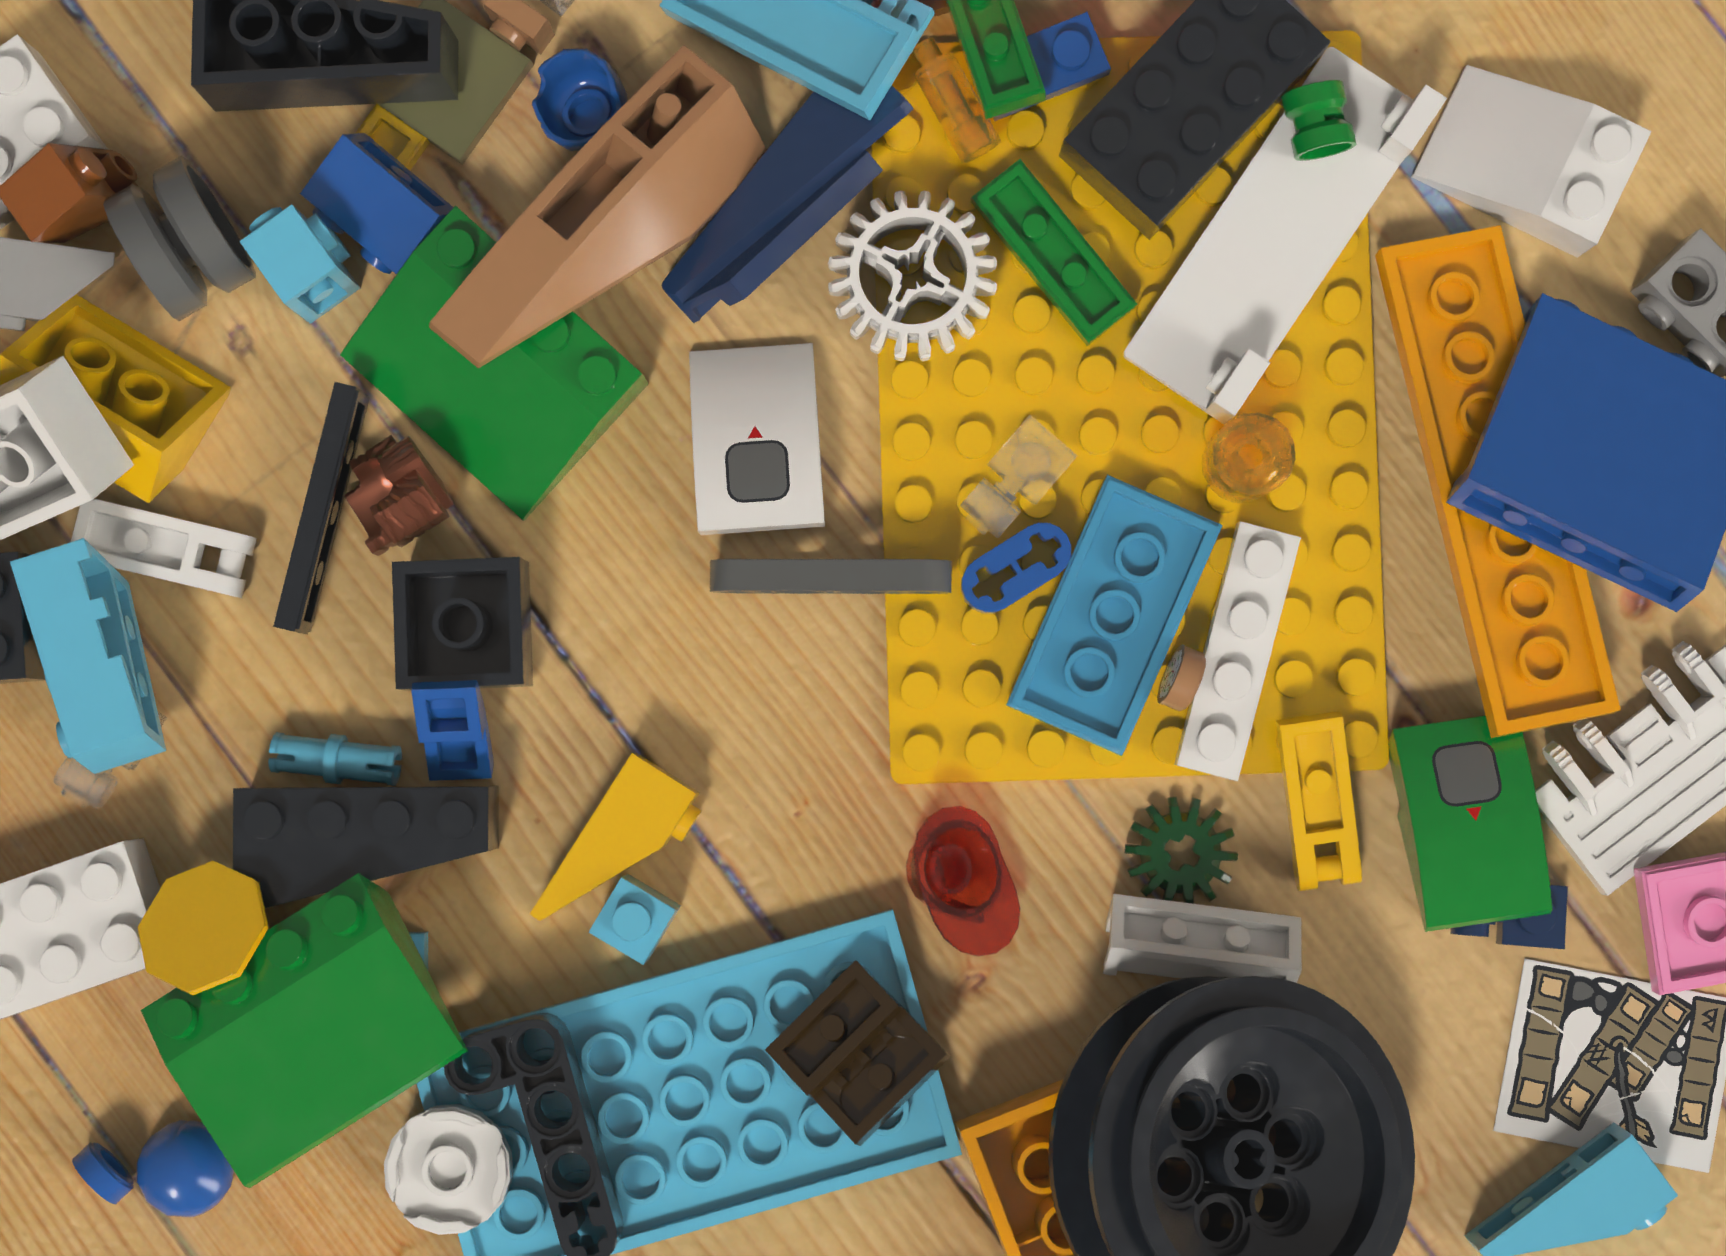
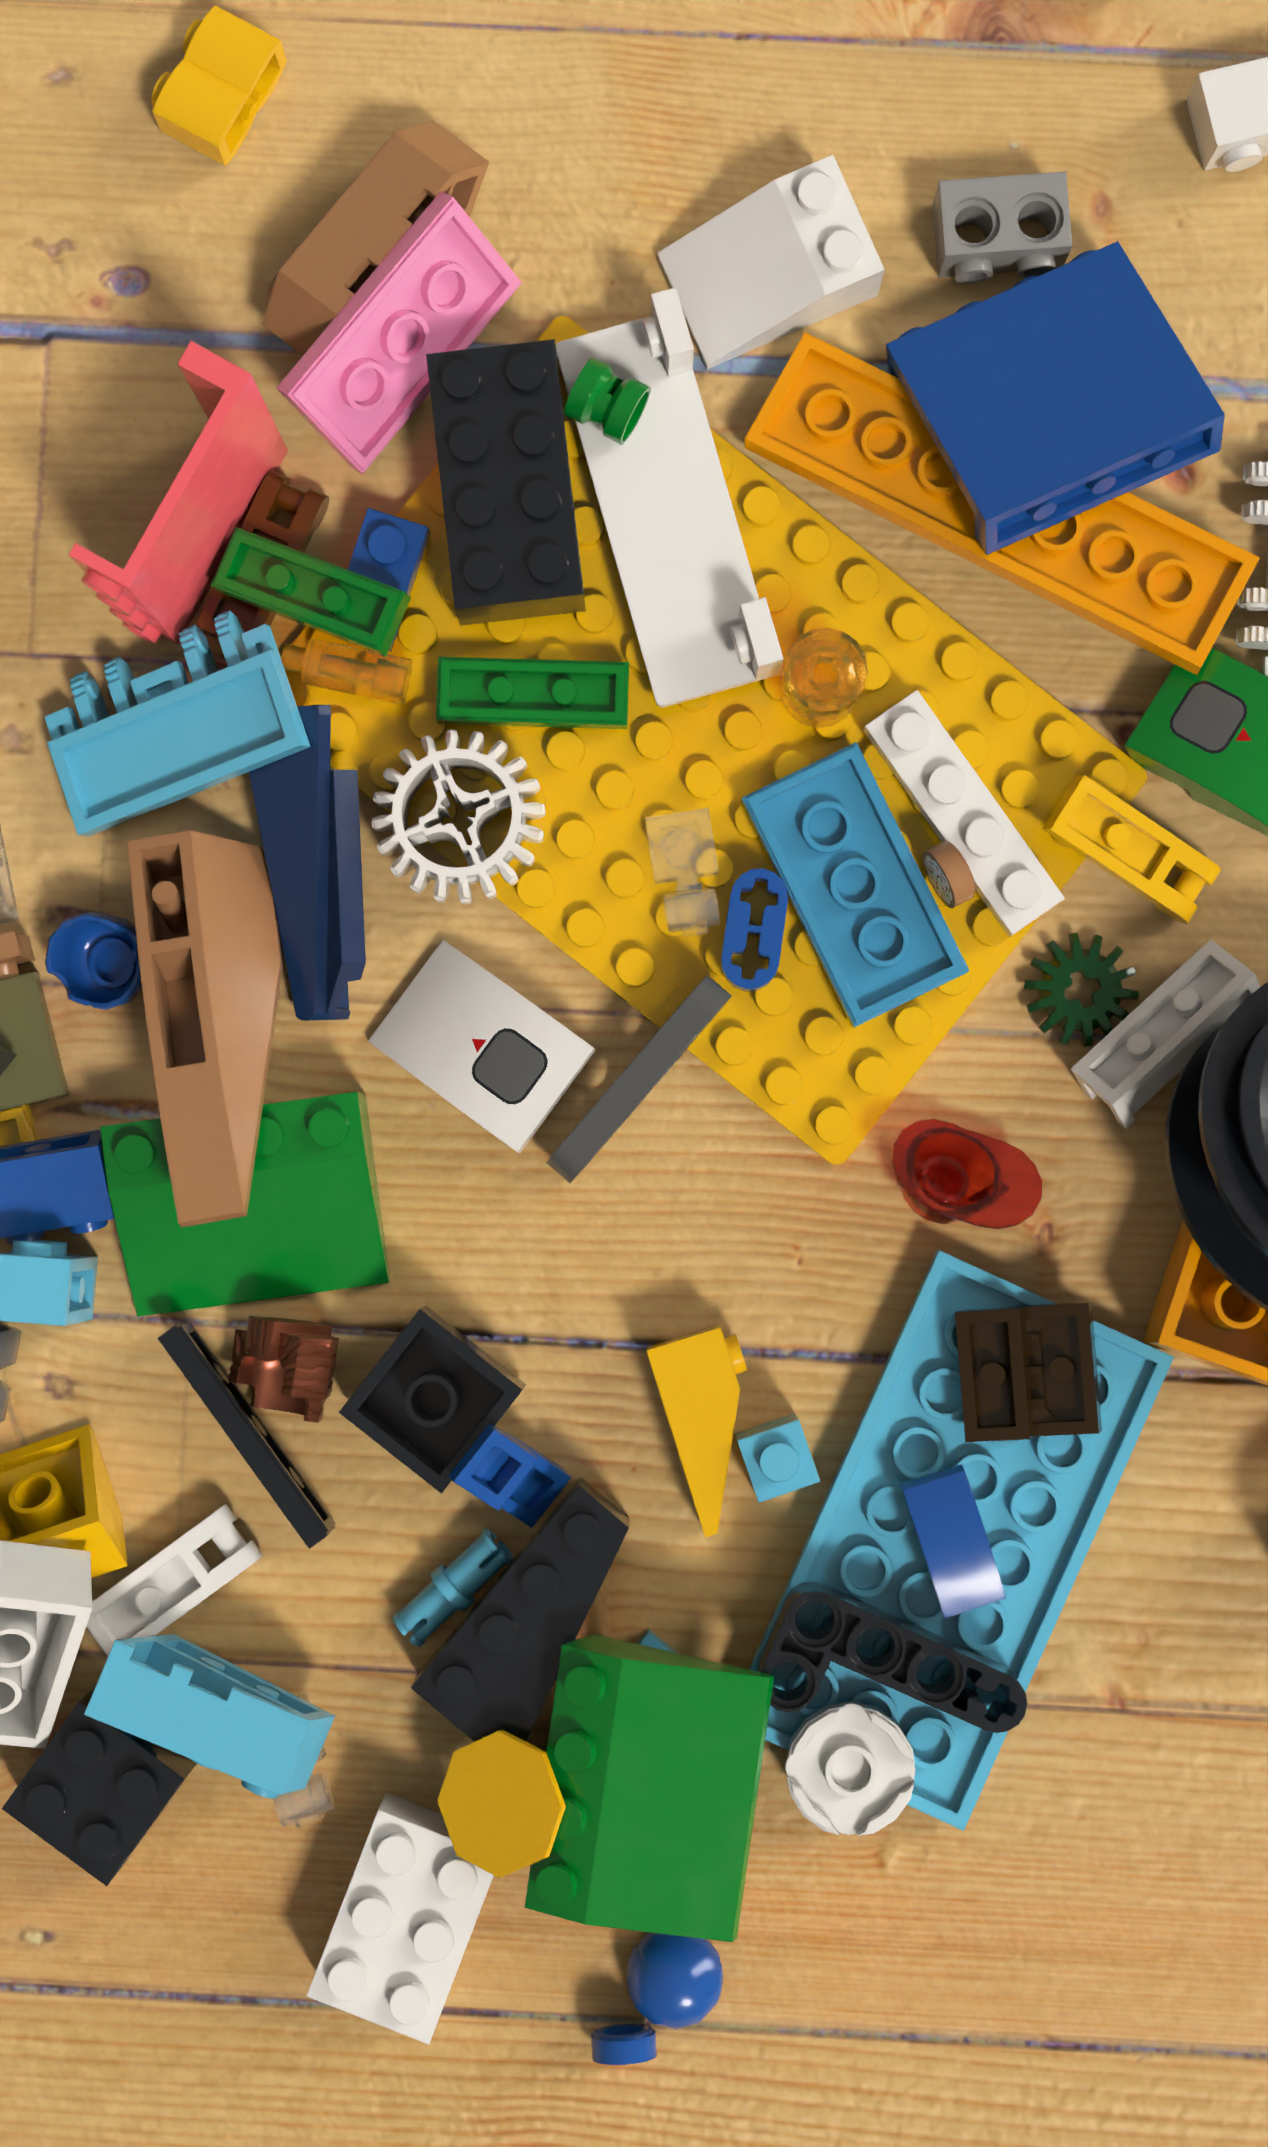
camera: 45 degrees left, 0 degrees up
none -> blue slope [900,1464,1006,1619]

